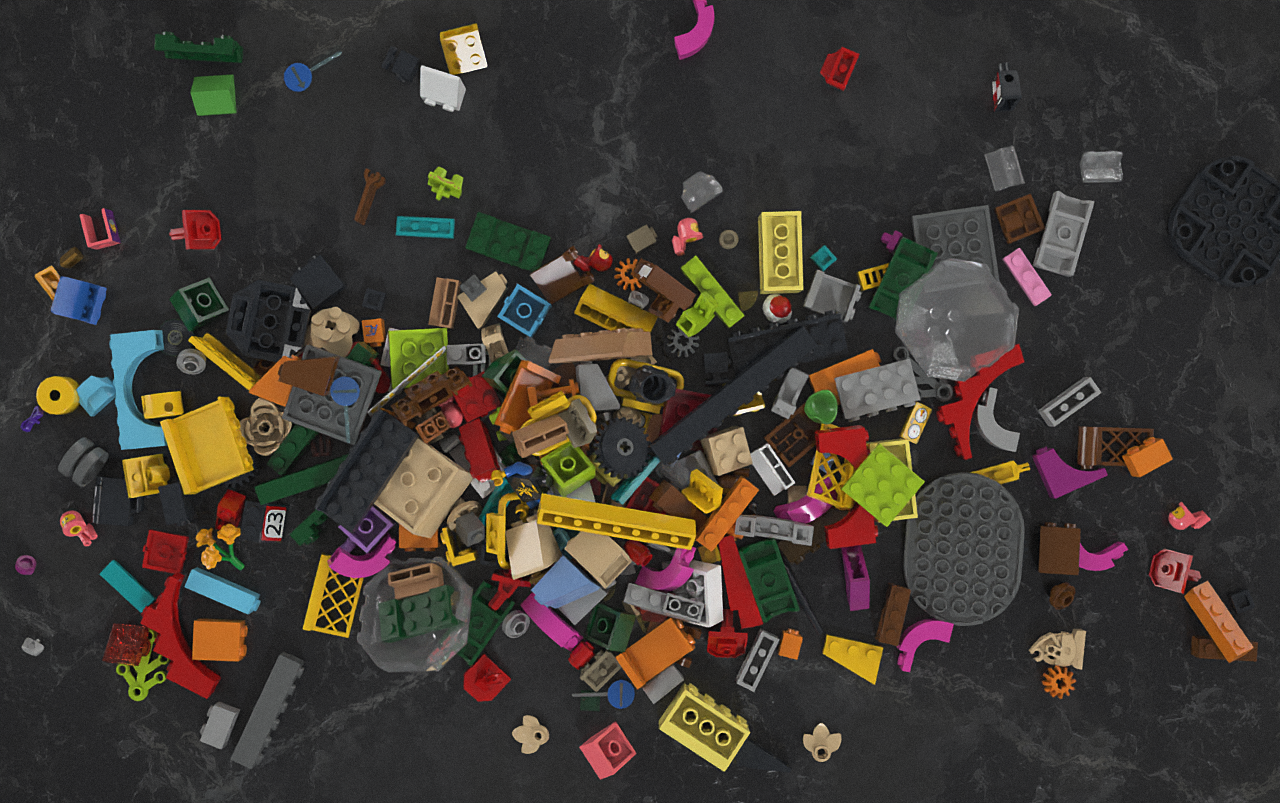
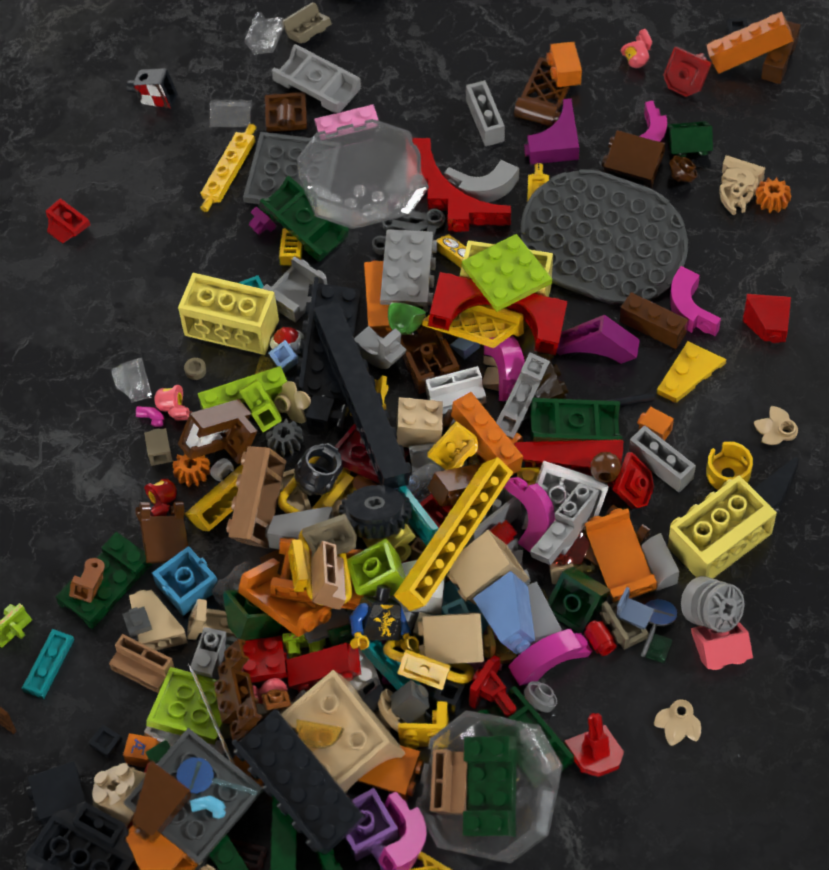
camera: 65 degrees left, 30 degrees down
none -> dark orange leg [69,558,105,603]
none -> dark pink arm [136,406,164,427]
none -> medium azure arm [190,796,226,819]
none -> yellow plate [200,124,256,212]
none -> light blue slope [268,340,299,373]
none -> tan plate [274,381,311,423]
none -> dark tan bracket [282,2,332,44]
none -> clear yellow tile [296,719,344,749]
none -> black slope [358,677,383,712]
none -> reddish brown piece [590,452,621,483]
none -> sand blue bracket [616,587,654,630]
none -> dark green slope [666,121,713,157]
none -> light grey wheel [681,576,745,632]
none -> yellow piece [706,442,753,490]
none -> red slope [743,294,791,343]

